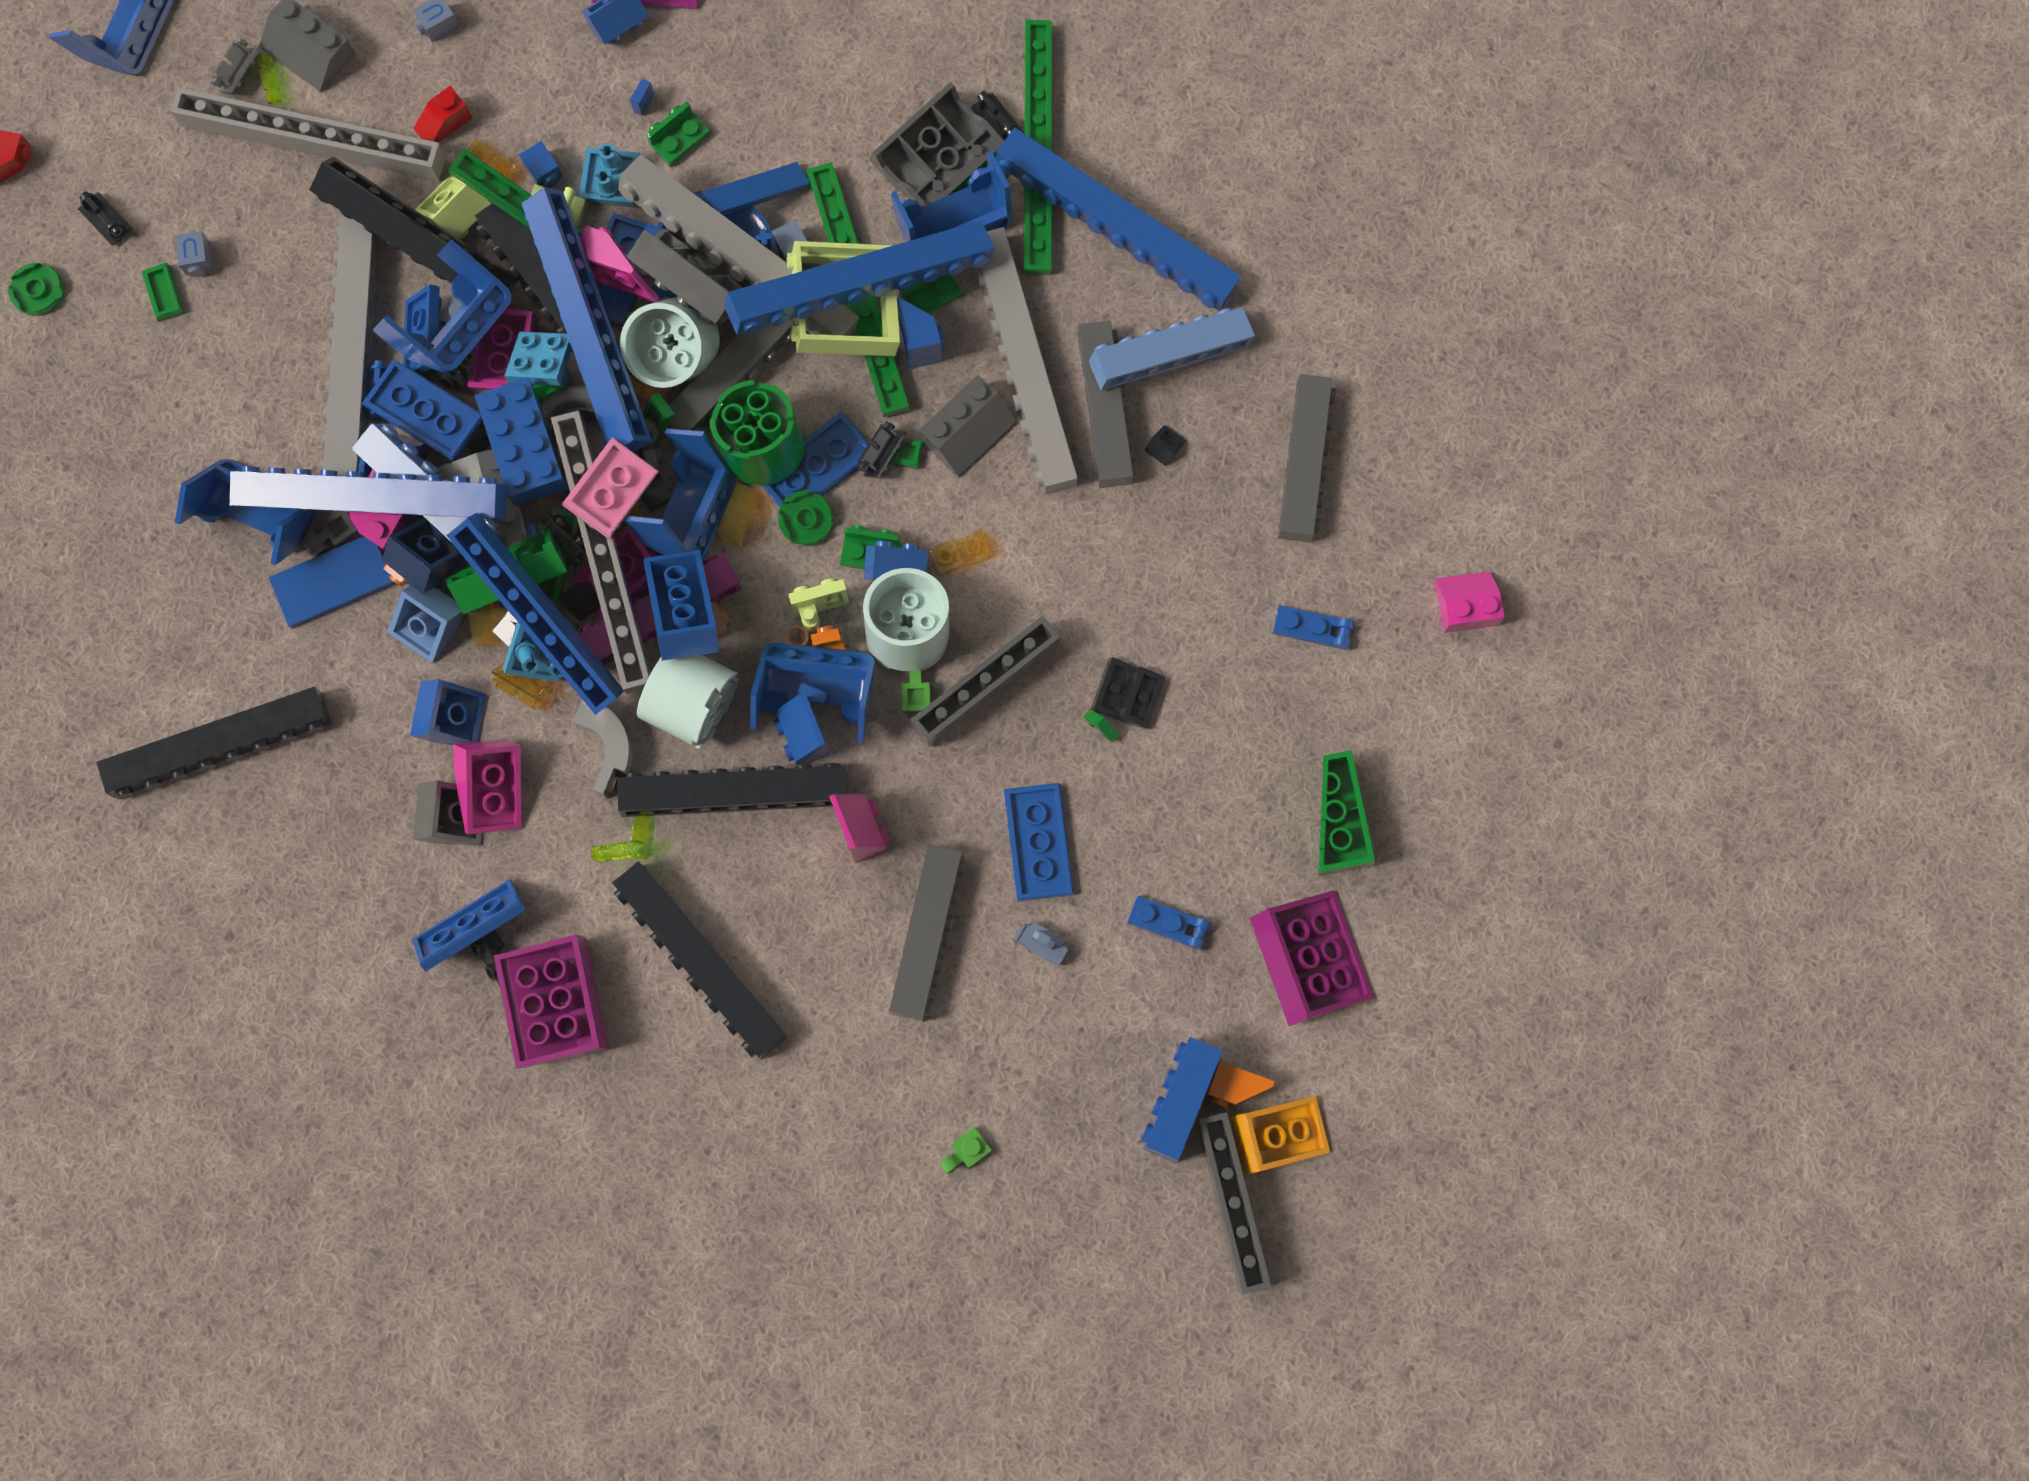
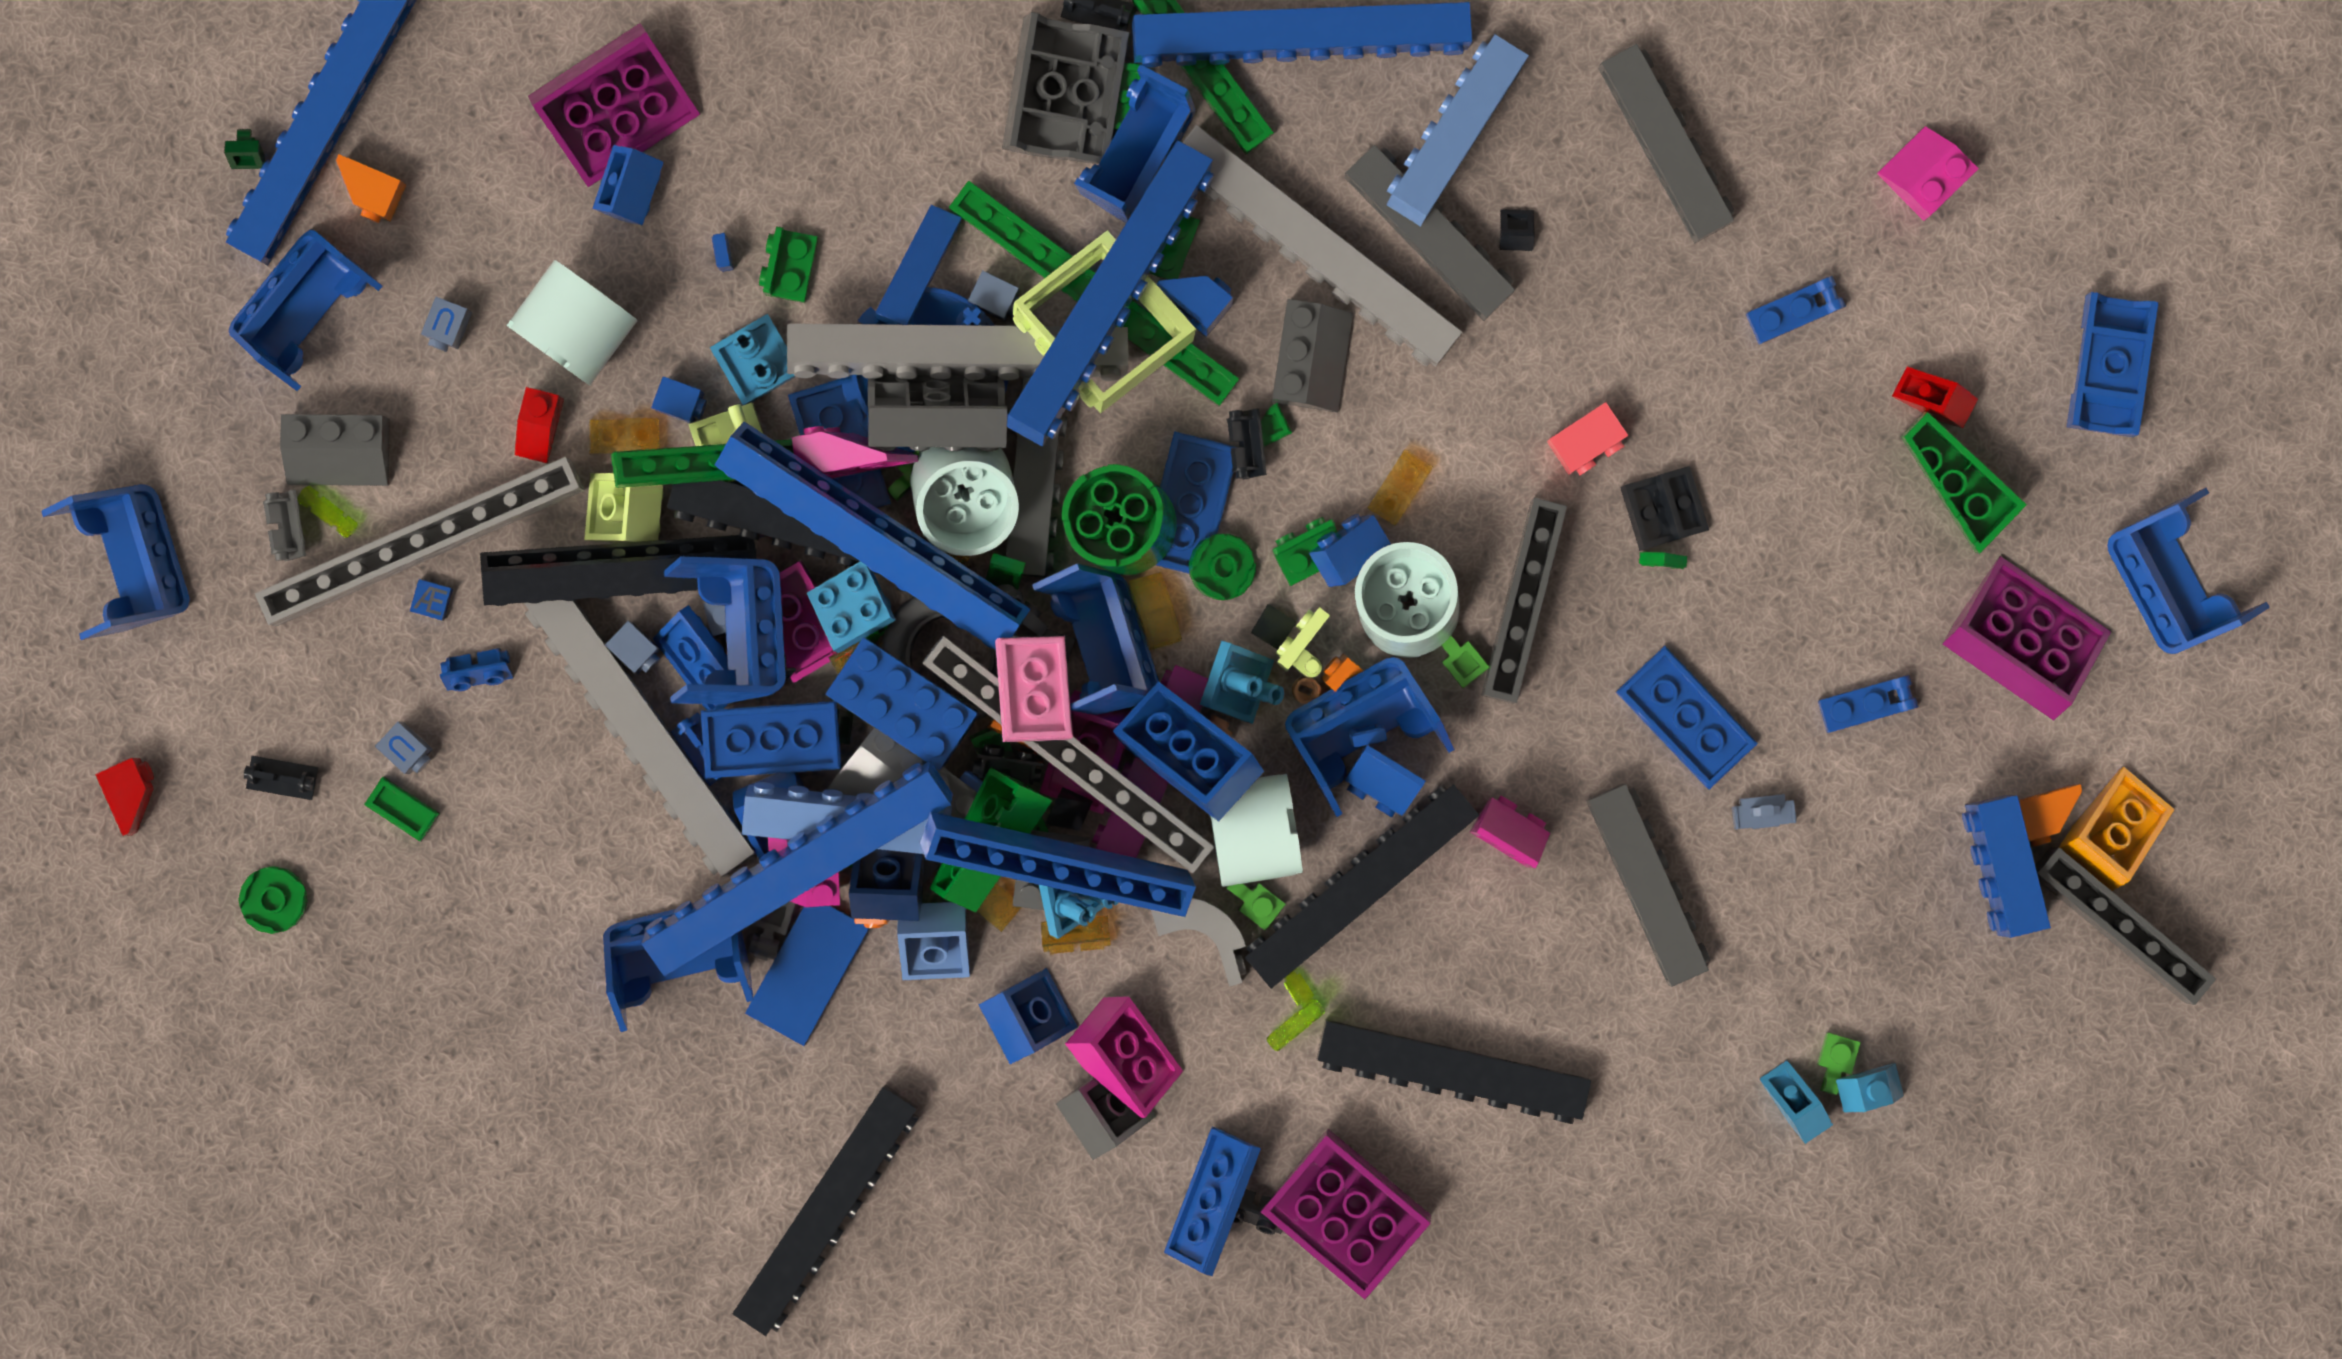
camera: 35 degrees left, 10 degrees up
none -> blue tile [410,579,453,621]
none -> blue hinge [439,648,513,691]
none -> light aqua brick [507,260,638,386]
none -> sand blue brick [605,621,661,674]
none -> dark azure plate [1200,641,1284,724]
none -> bright green plate [1226,883,1286,931]
none -> black slope [1250,604,1296,650]
none -> coral brick [1547,402,1628,476]
none -> dark azure slope [1760,1061,1833,1144]
none -> dark azure slope [1836,1063,1904,1113]
none -> red slope [1892,367,1978,429]
none -> blue piece [2066,292,2158,438]
none -> blue windscreen [2107,488,2270,654]

